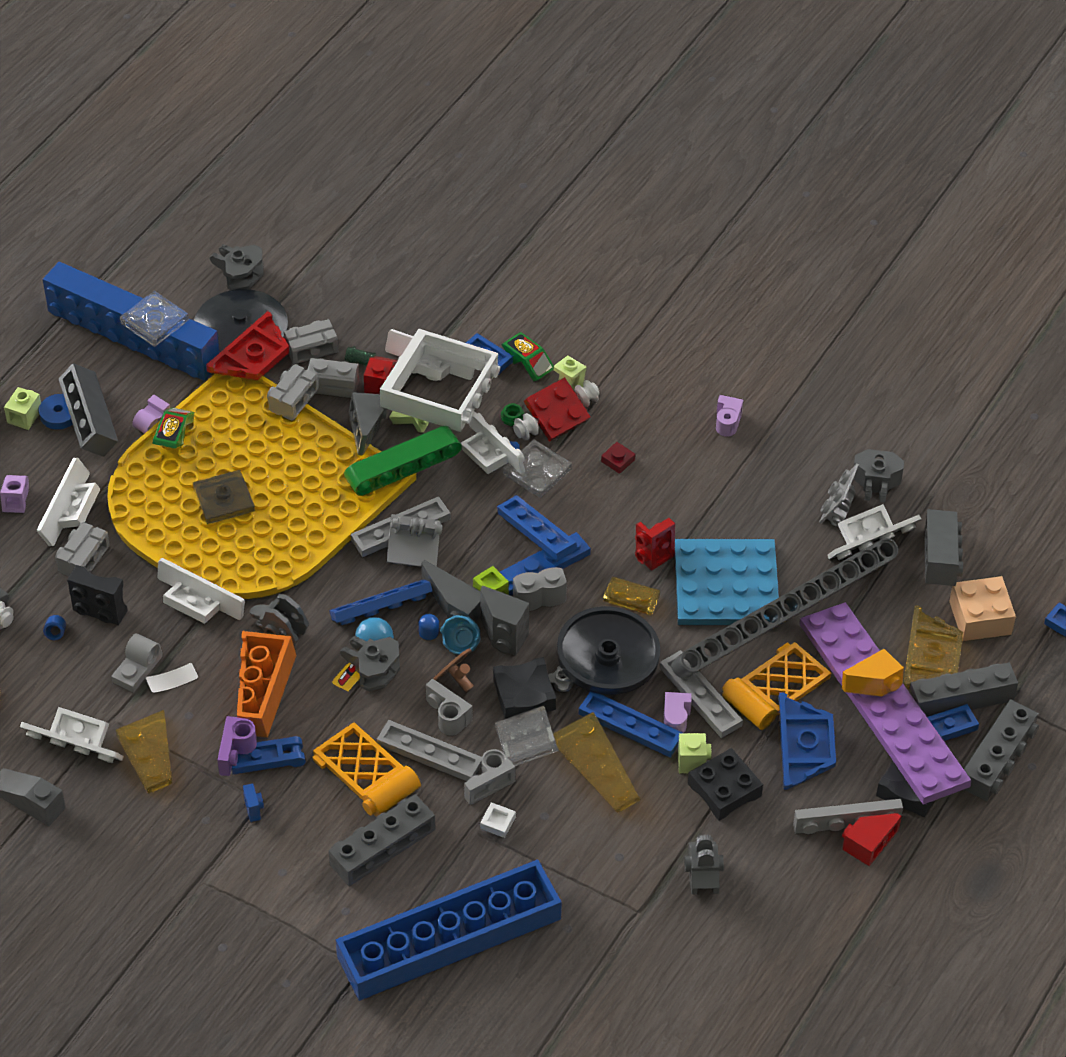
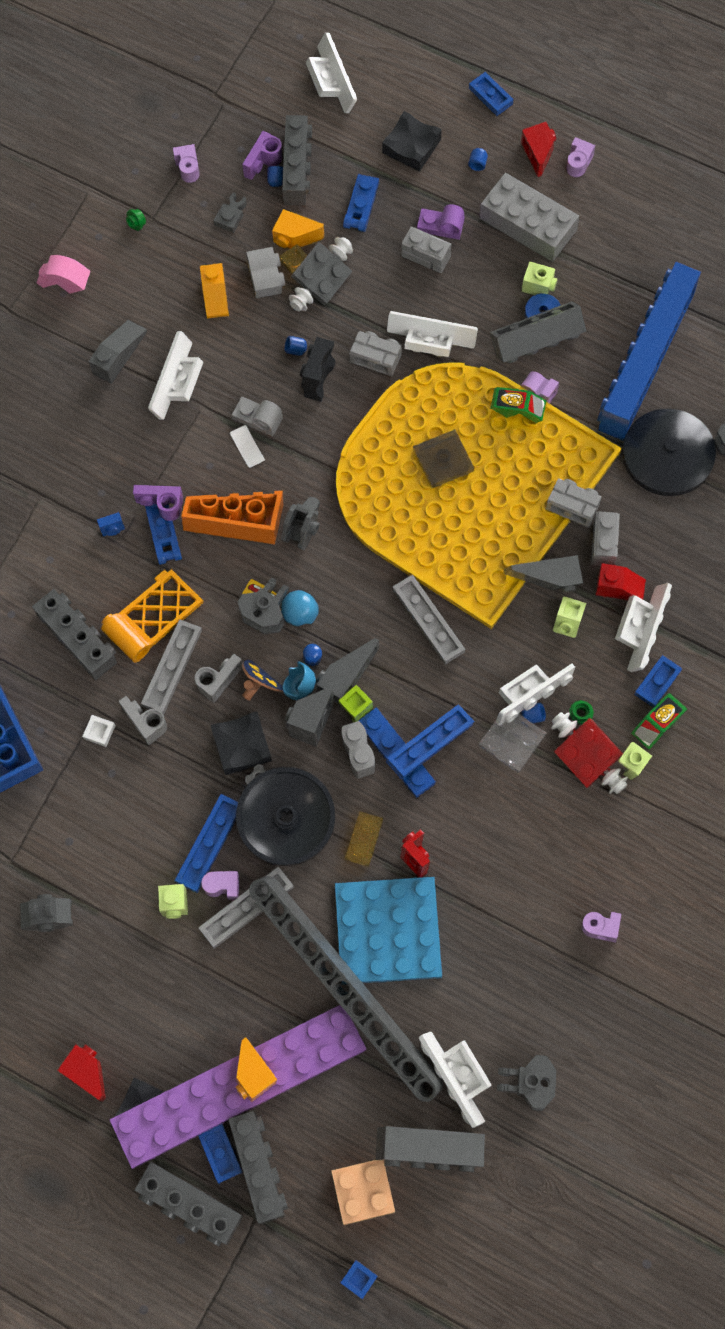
camera: 90 degrees right, 20 degrees up
lavender leg [0,475,29,513] -> none
clear yellow wing [116,710,172,794] -> none
clear plate [120,291,189,347] -> none
white bracket [157,558,245,624] -> none
red wing [206,311,289,381] -> none
light grey brick [284,319,338,365] -> none
blue plate [329,579,433,625] -> none
green beam [344,426,462,496] -> none
clear green pin [345,346,376,366] -> none
white window [380,329,501,432] -> none
light grey hinge [387,514,442,567] -> none
clear slope [495,706,559,766] -> none
clear yellow wing [548,712,641,813] -> none
dark red plate [601,442,636,474] -> none
black brick [688,748,763,821] -> none
light orange piece [722,642,832,730] -> none
blue wing [778,693,836,790] -> none
light grey plate [793,799,903,834] -> none
light grey hinge [819,464,859,526] -> none
clear yellow wing [903,605,963,690] -> none

